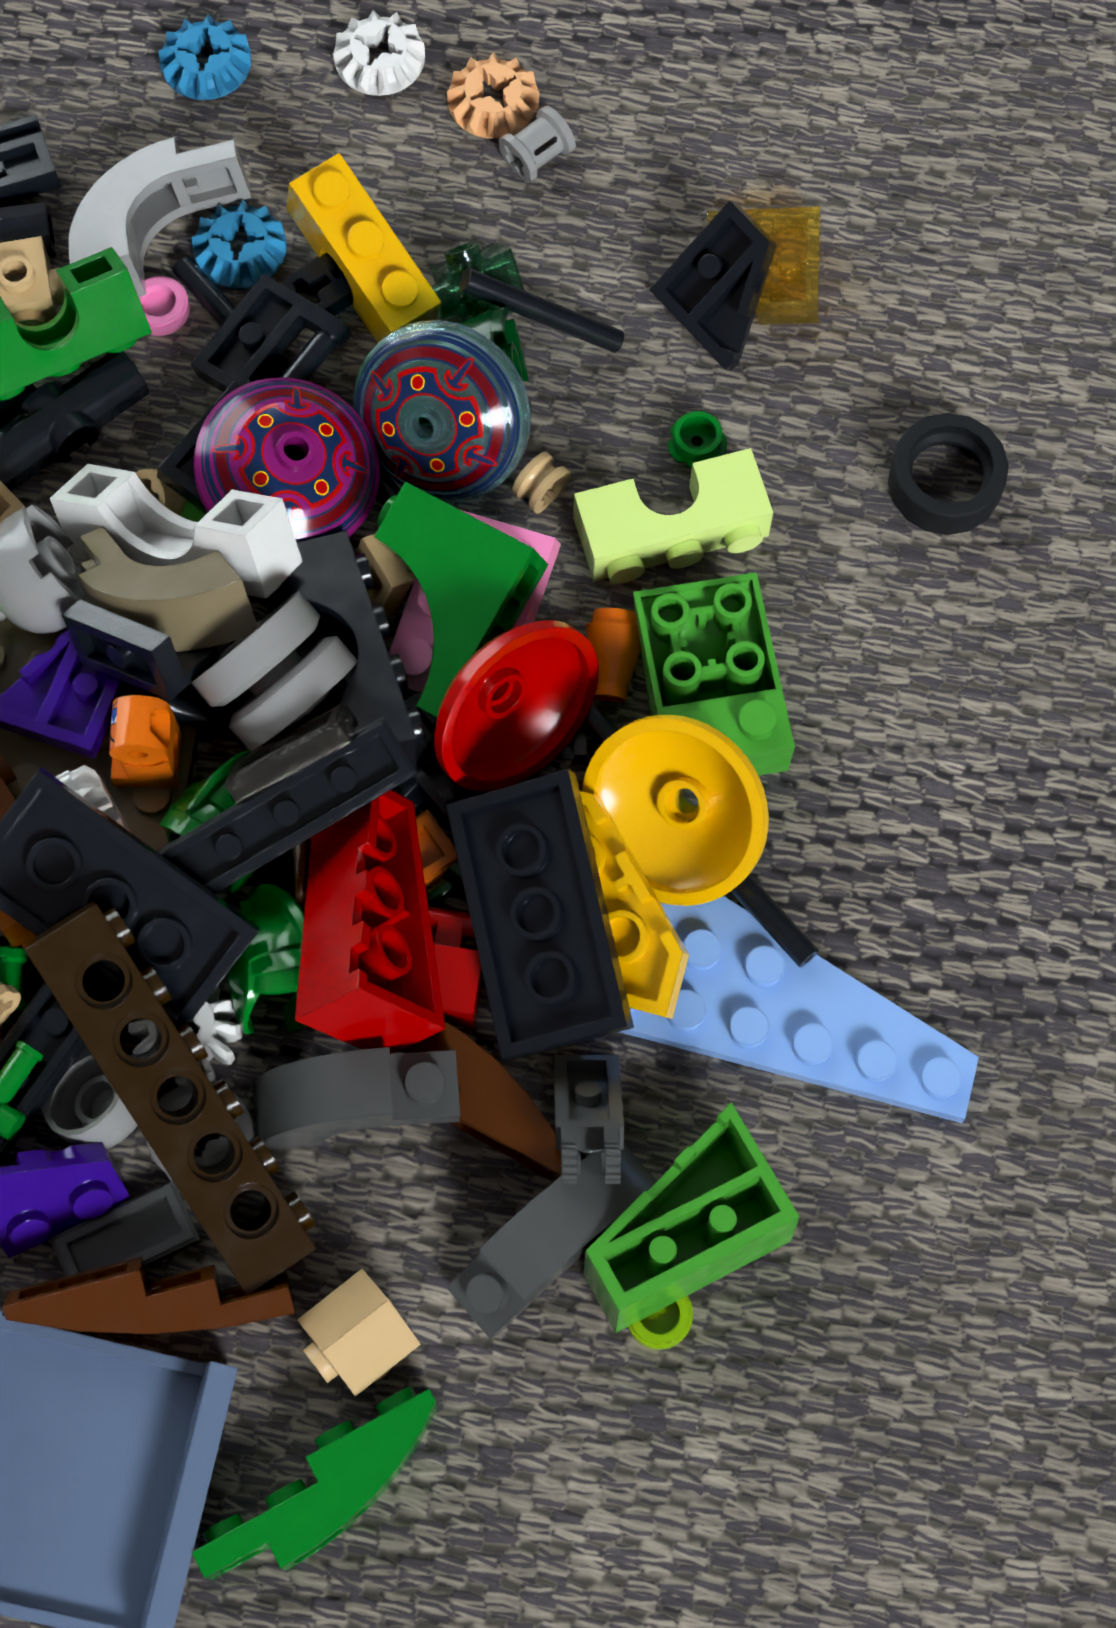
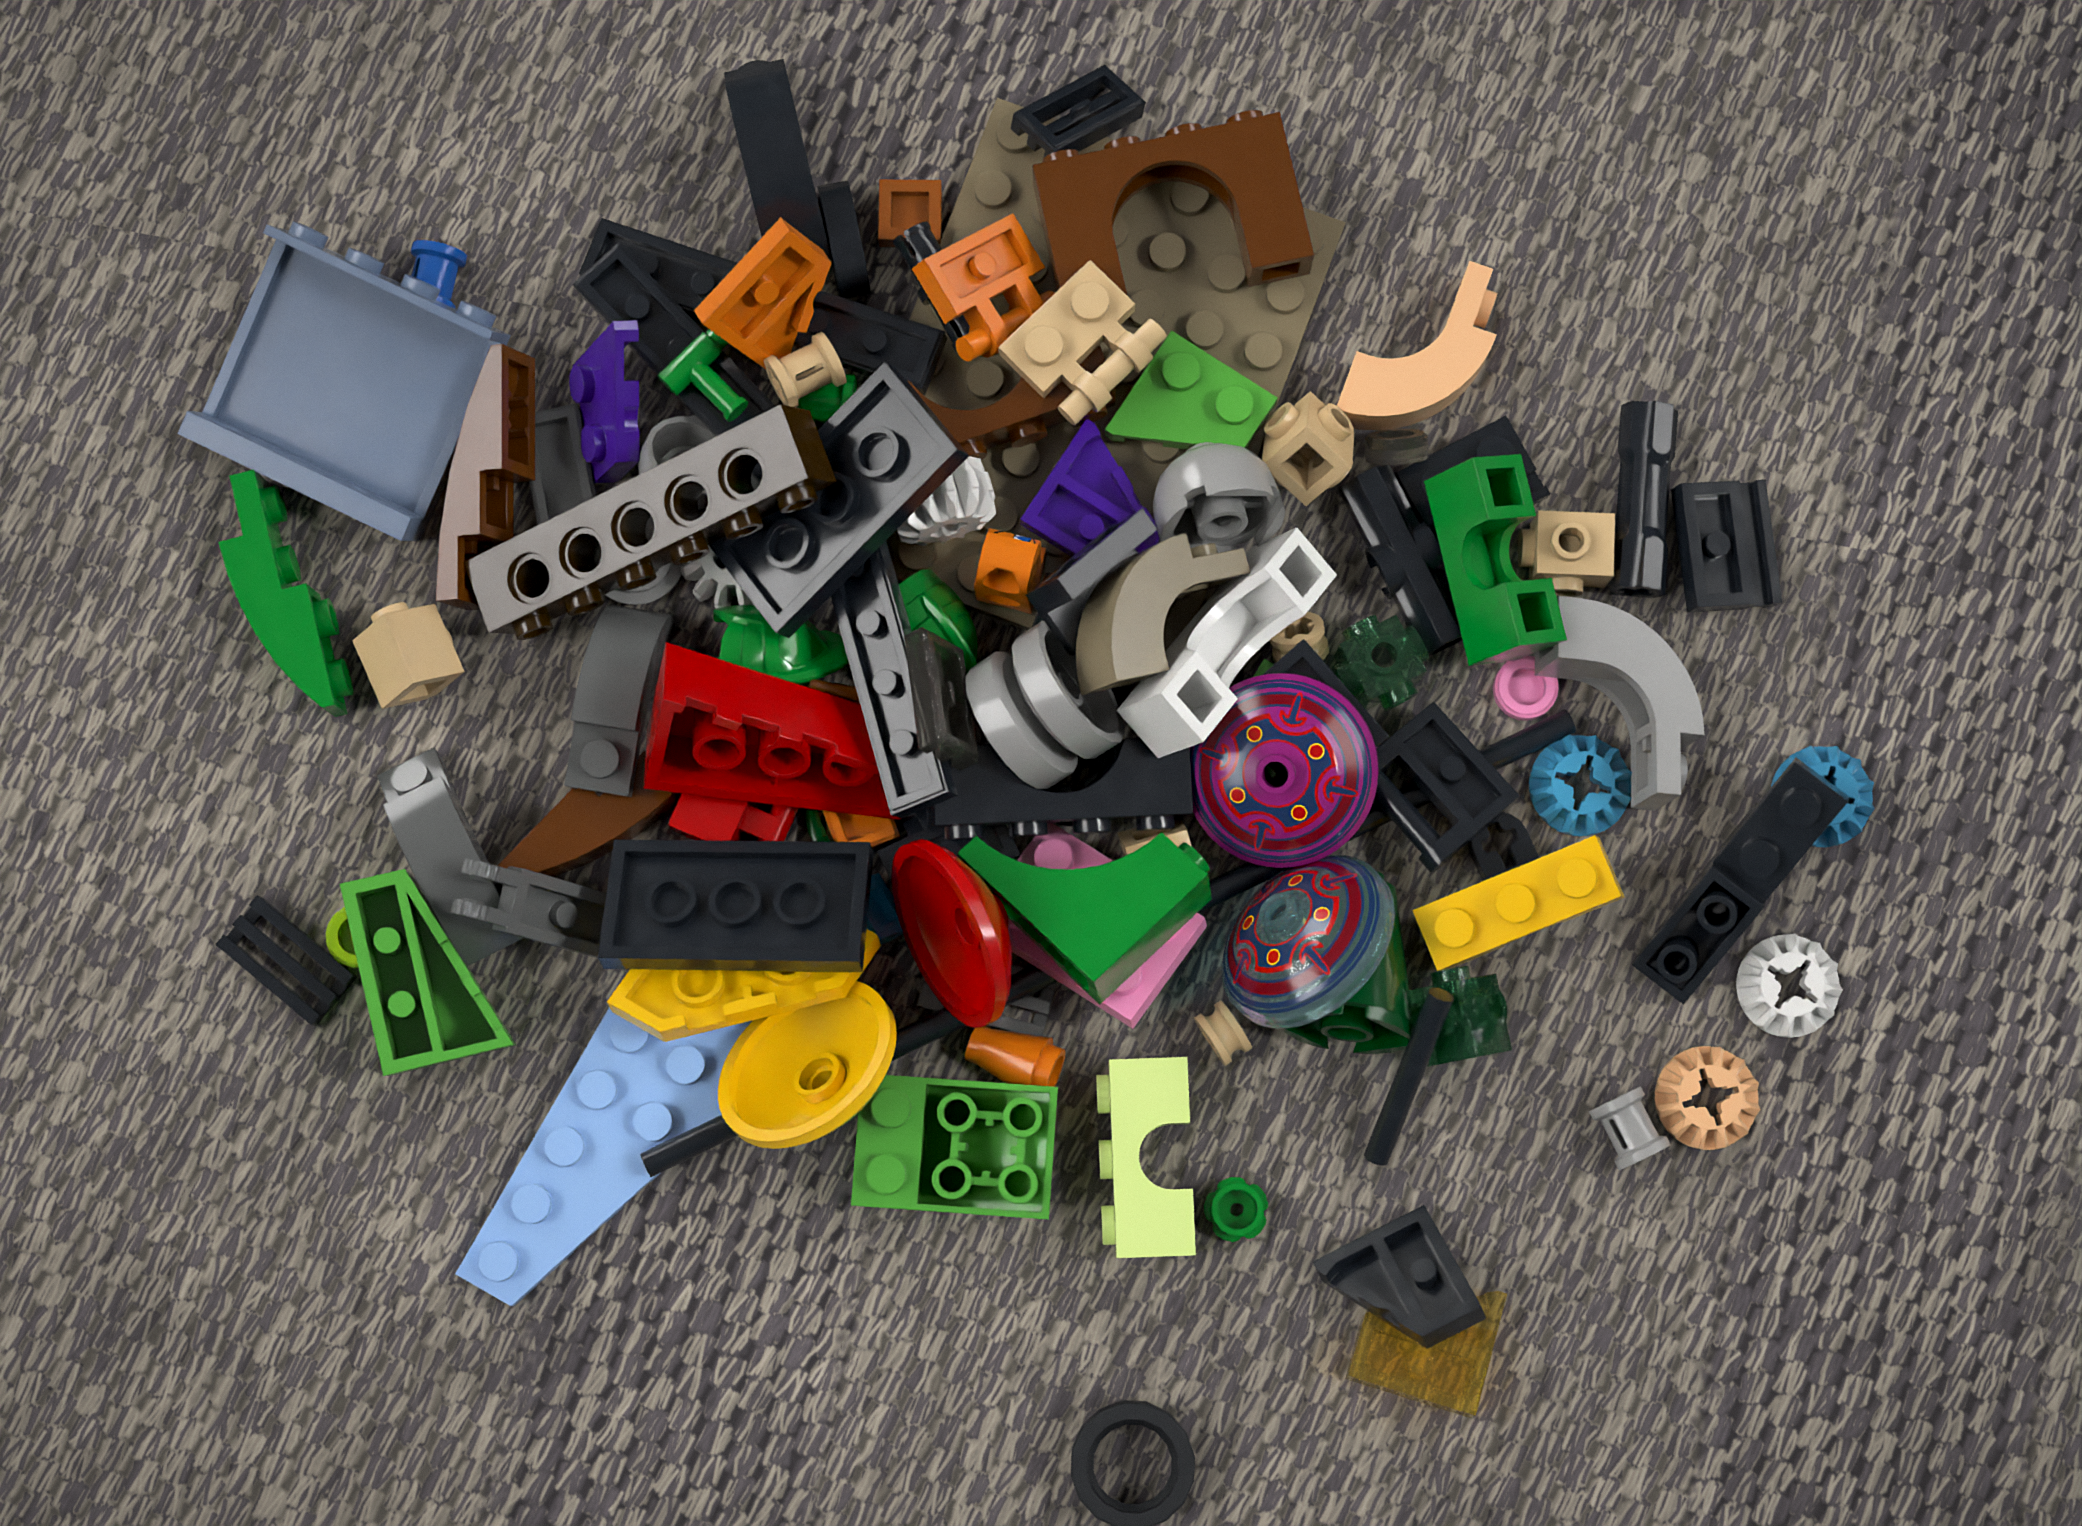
camera: 110 degrees right, 10 degrees up
none -> black tile [215,895,357,1026]
none -> clear green brick [1332,615,1429,711]
none -> black slope [1632,757,1849,1005]

